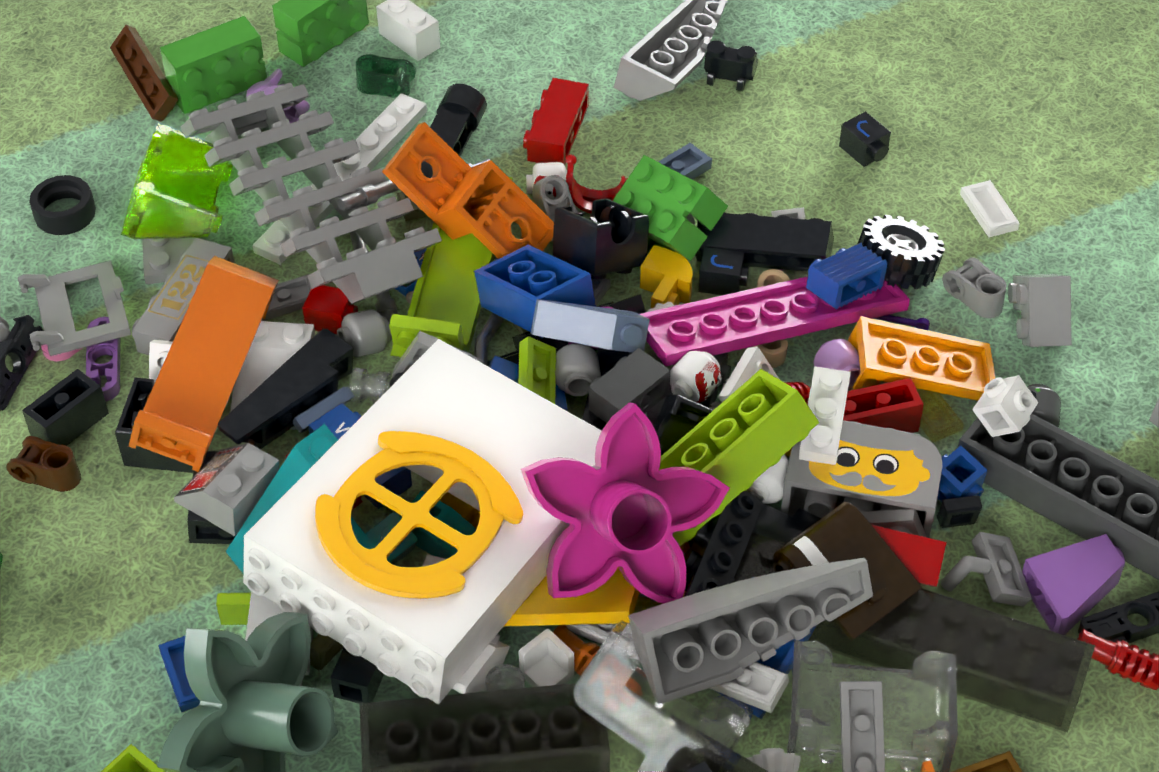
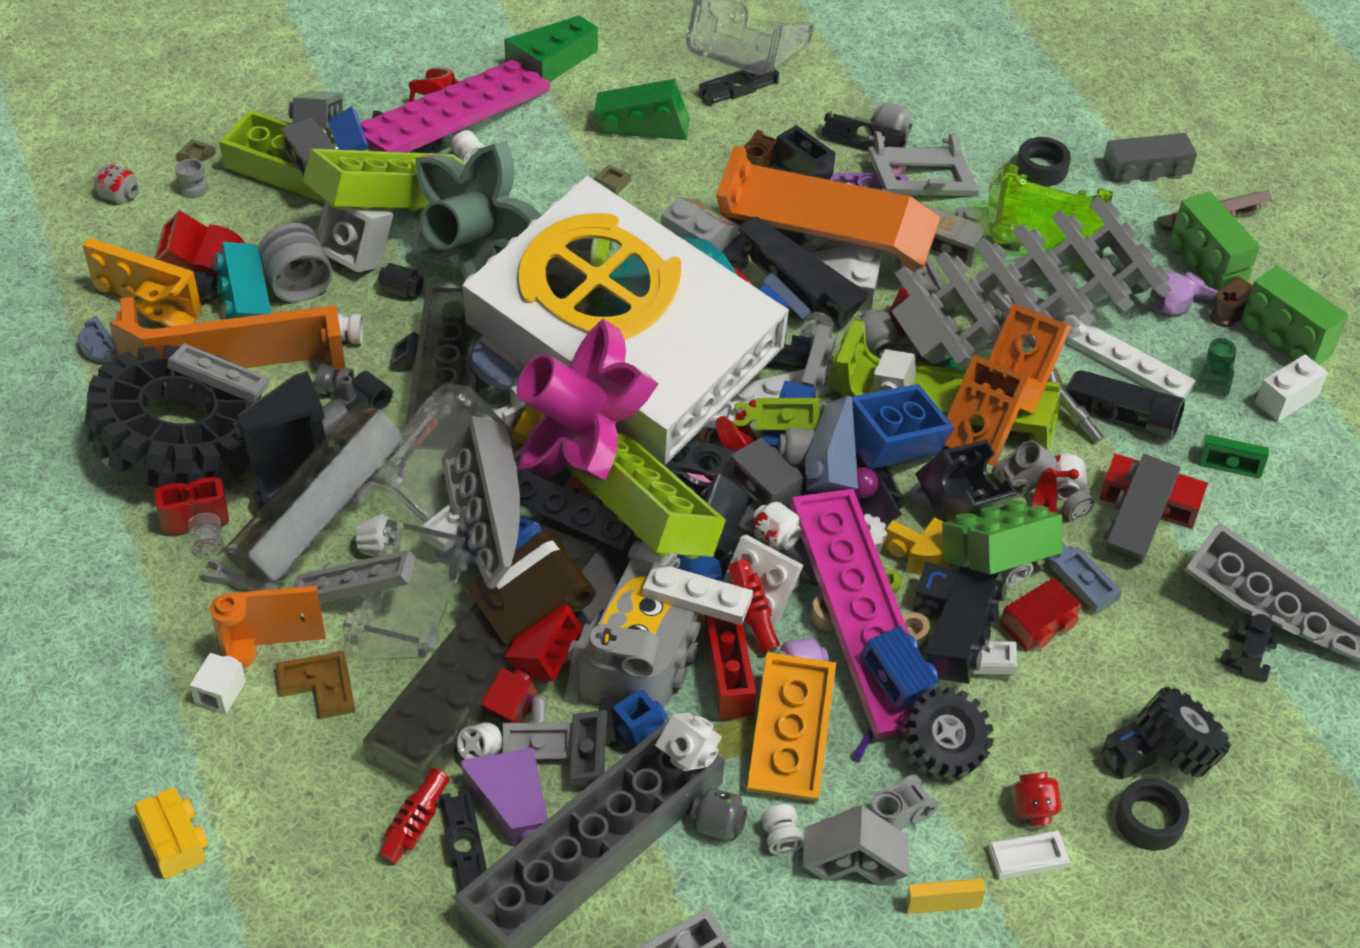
camera: 95 degrees right, 0 degrees up
none -> white wheel [457,722,503,760]
none -> sand blue plate [470,340,520,389]
none -> red brick [481,668,538,723]
none -> dark grey slope [569,710,607,789]
none -> light grey piece [588,624,659,678]
none -> olive tile [593,164,632,195]
none -> white wheel [760,804,804,856]
none -> white brick [874,349,916,392]
none -> yellow tile [905,878,986,914]
none -> red brick [1000,577,1081,652]
none -> red head [1012,772,1062,826]
none -> tile [1062,490,1095,521]
none -> dark grey brick [1102,453,1181,563]
none -> dark grey brick [1103,133,1197,182]
none -> black tyre [1115,778,1190,851]
none -> black wheel [1136,687,1231,778]
none -> green brick [1198,434,1269,479]
none -> reddish brown piece [1210,277,1252,327]

